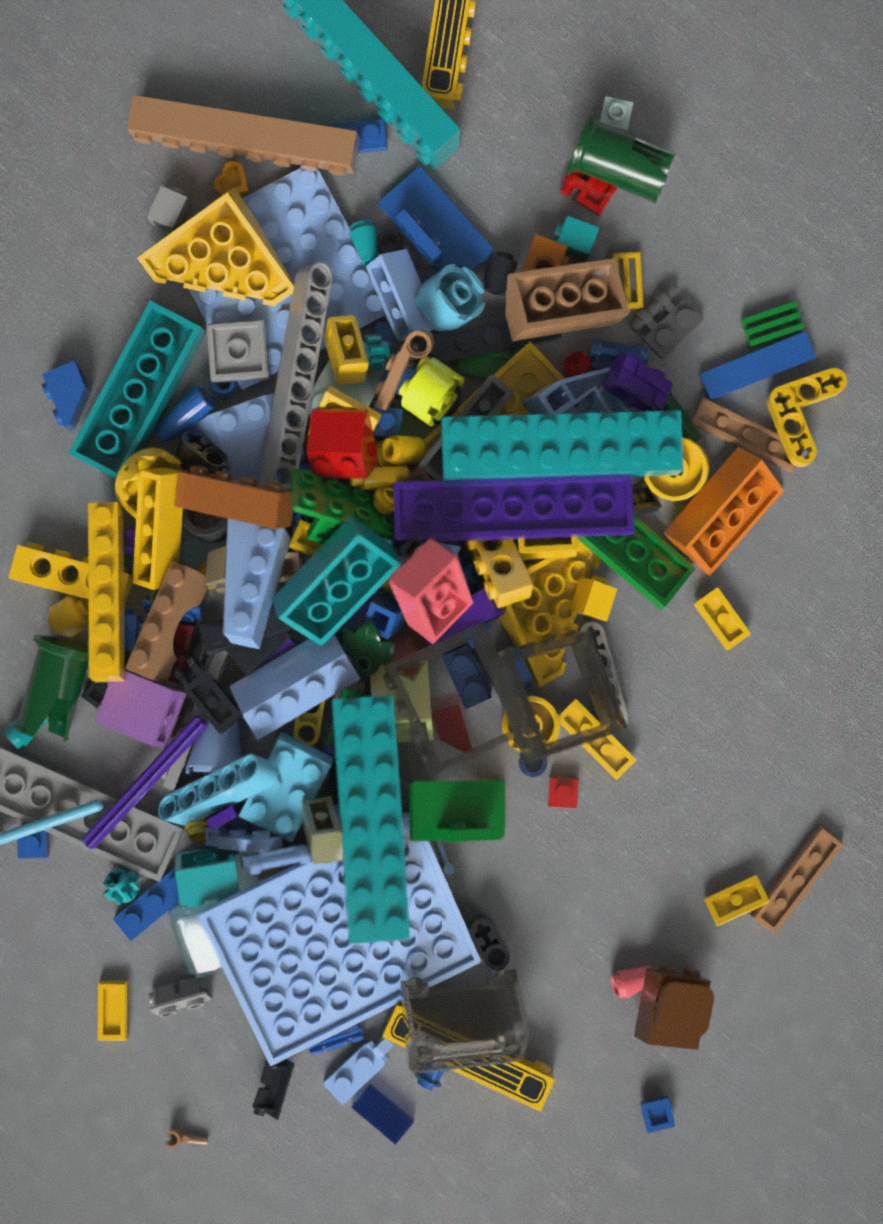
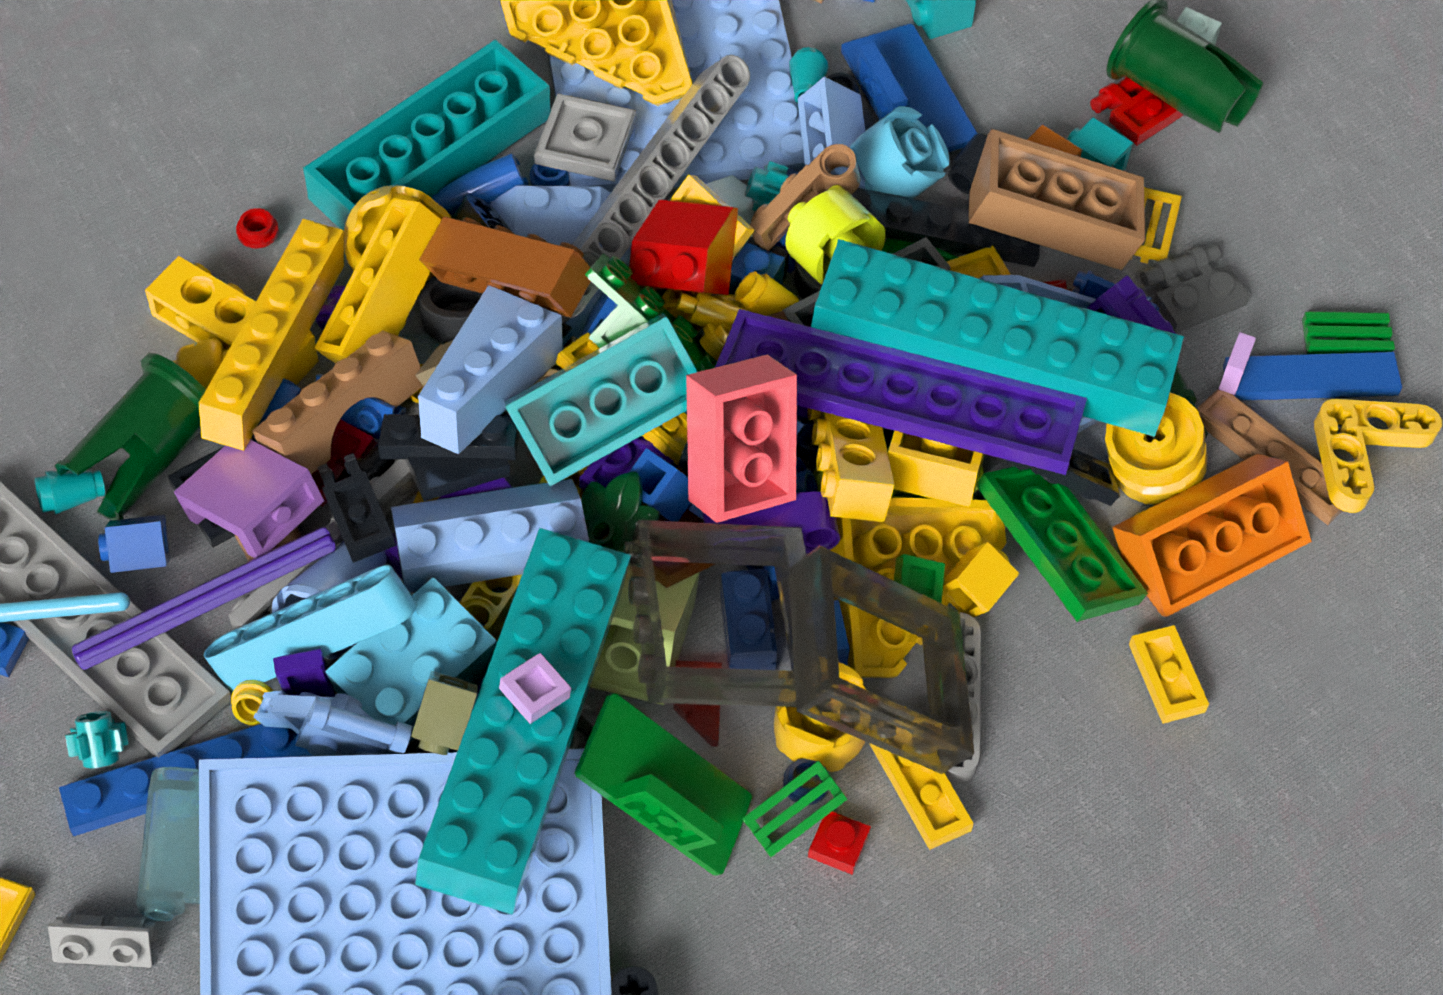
camera: 20 degrees right, 30 degrees down
blue slope [42,361,91,431] -> none
teal brick [175,847,240,907] -> none
yellow brick [324,315,369,385] -> none
light blue hinge [435,841,455,875] -> none
none -> brick [98,515,171,573]
none -> red plate [236,208,279,249]
none -> lavender plate [499,653,571,724]
none -> tile [742,761,848,858]
none -> green plate [892,554,945,611]
none -> lavender tile [1218,332,1256,395]

